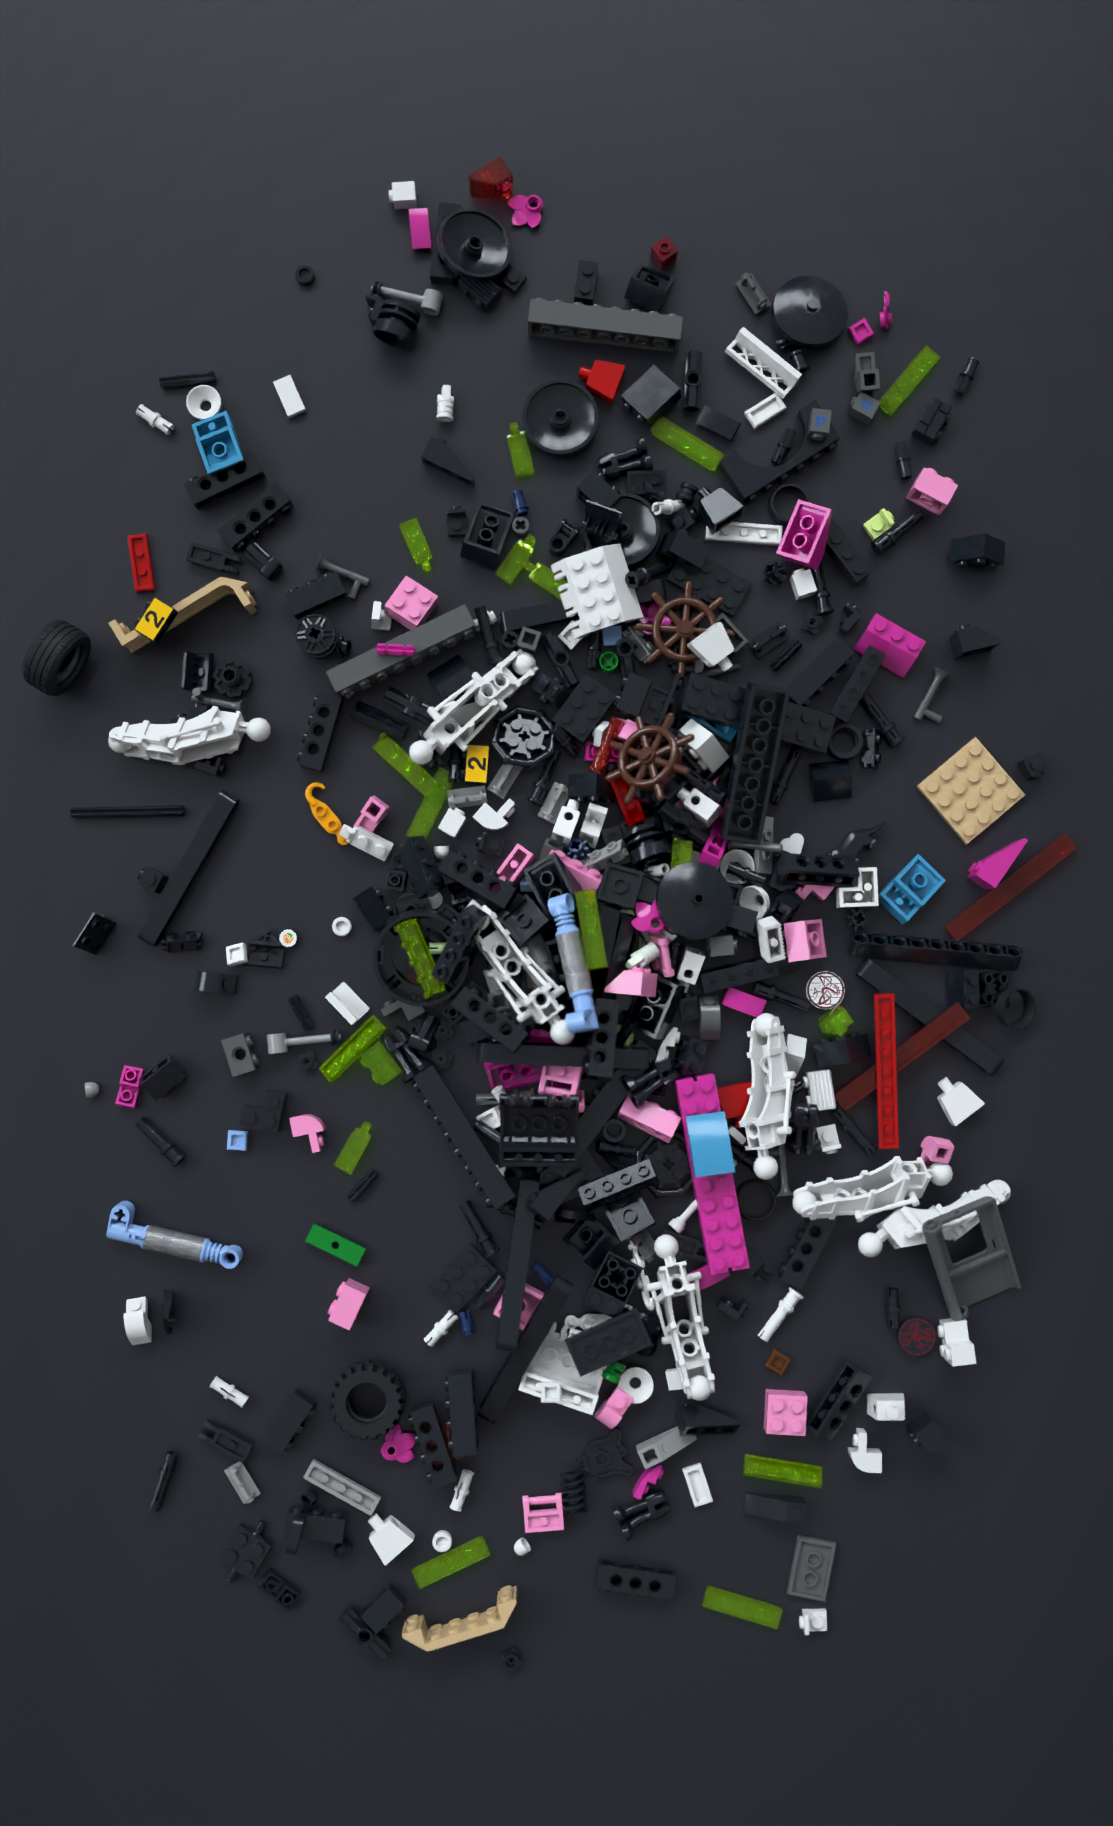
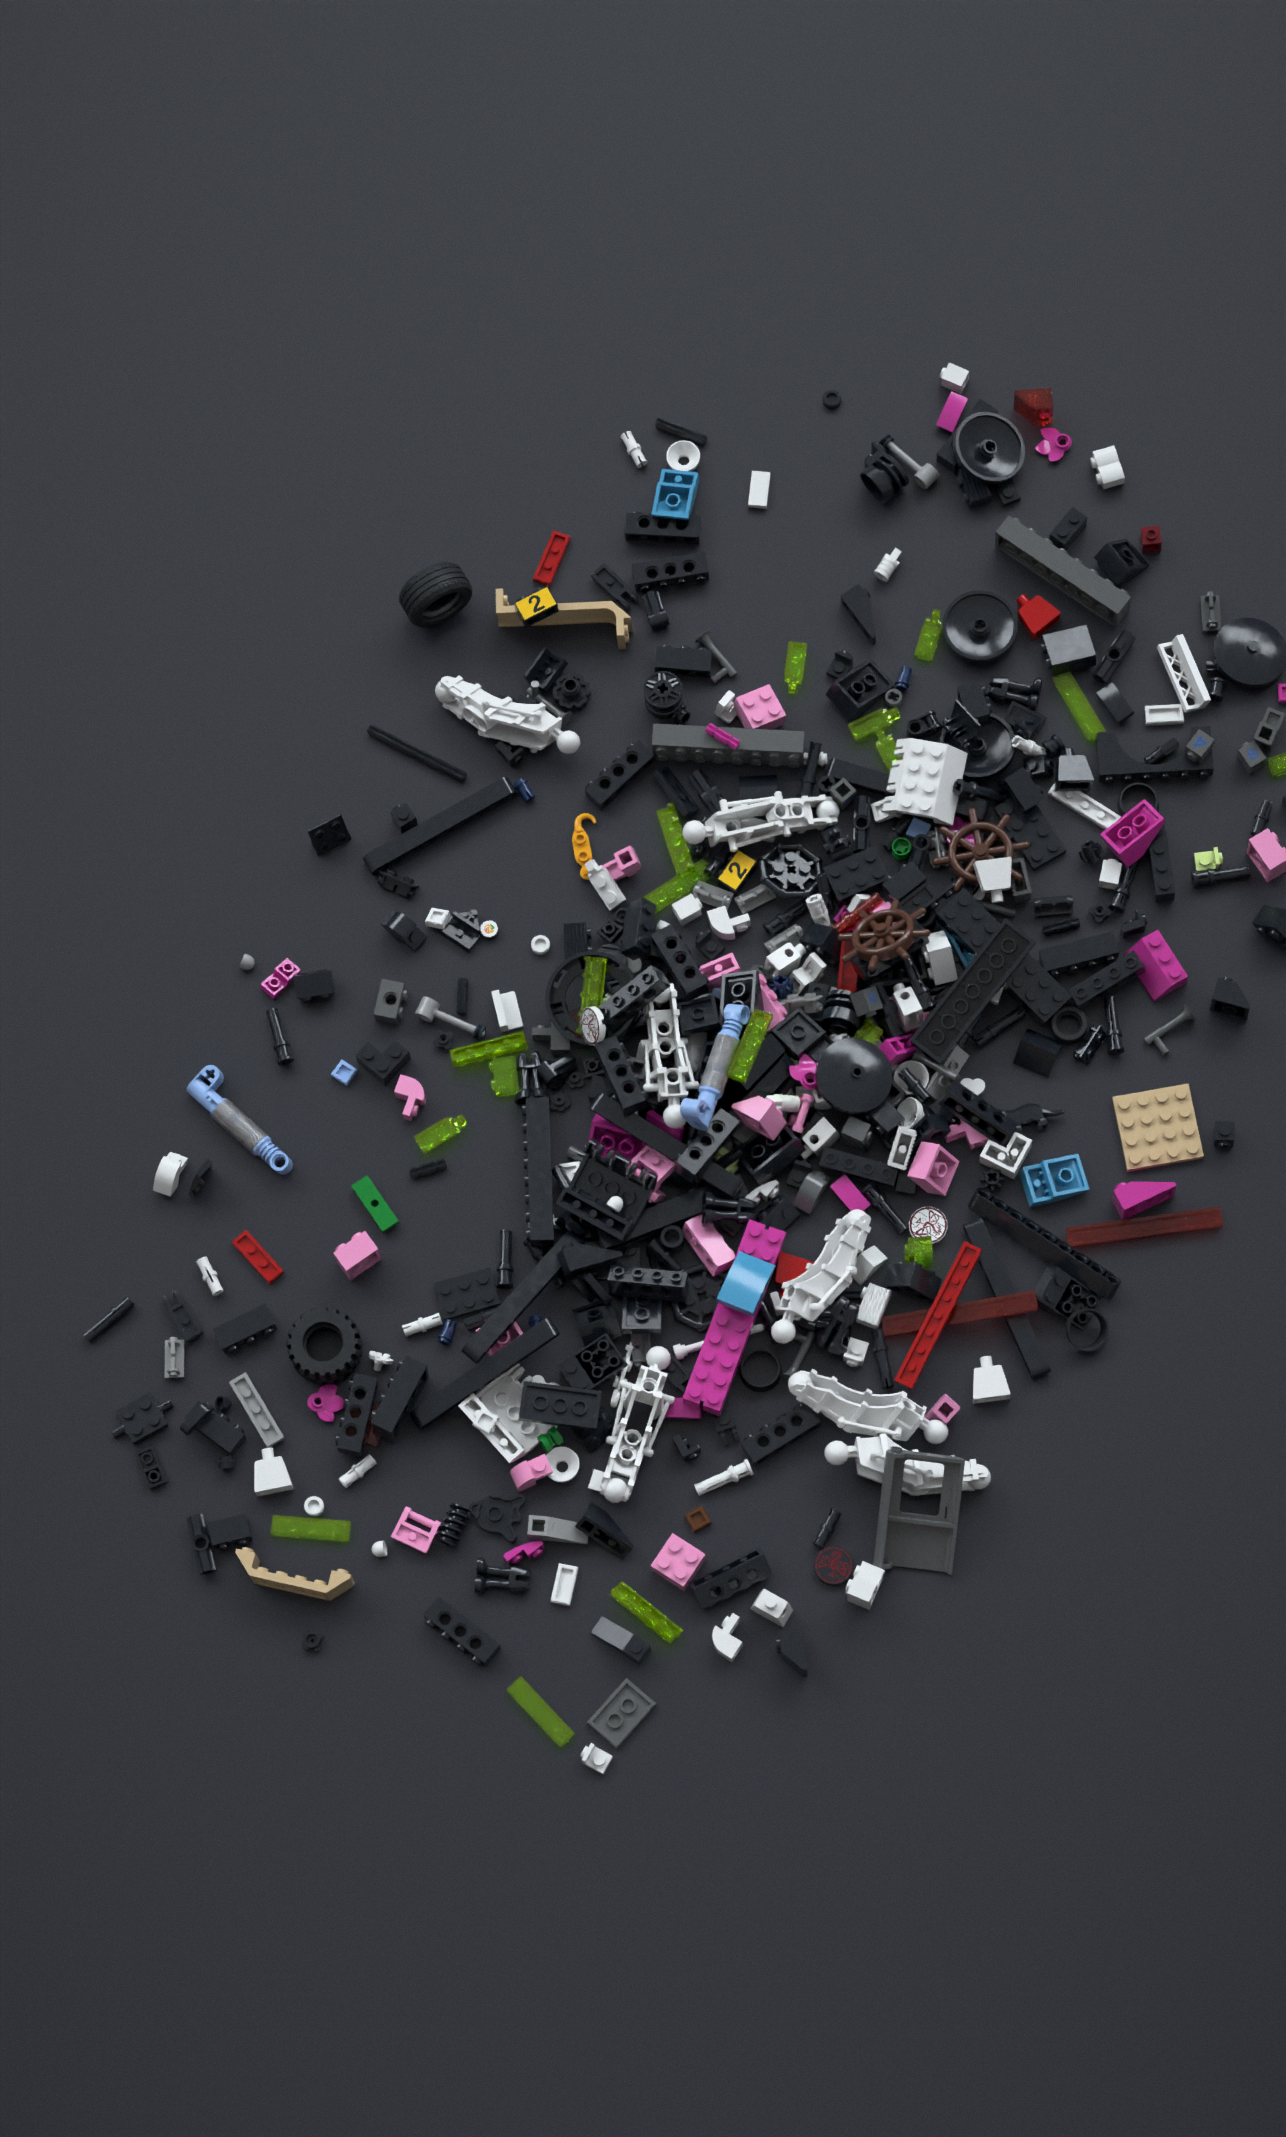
camera: 40 degrees right, 15 degrees down
none -> red tile [232,1230,284,1285]
none -> white plant [369,1351,393,1371]
none -> dark blue pin [514,778,536,803]
none -> white tile [580,1006,606,1045]
none -> white hinge [606,1196,623,1212]
none -> white hinge [806,894,830,926]
none -> dark grey brick [850,986,883,1018]
none -> white brick [1090,446,1125,489]

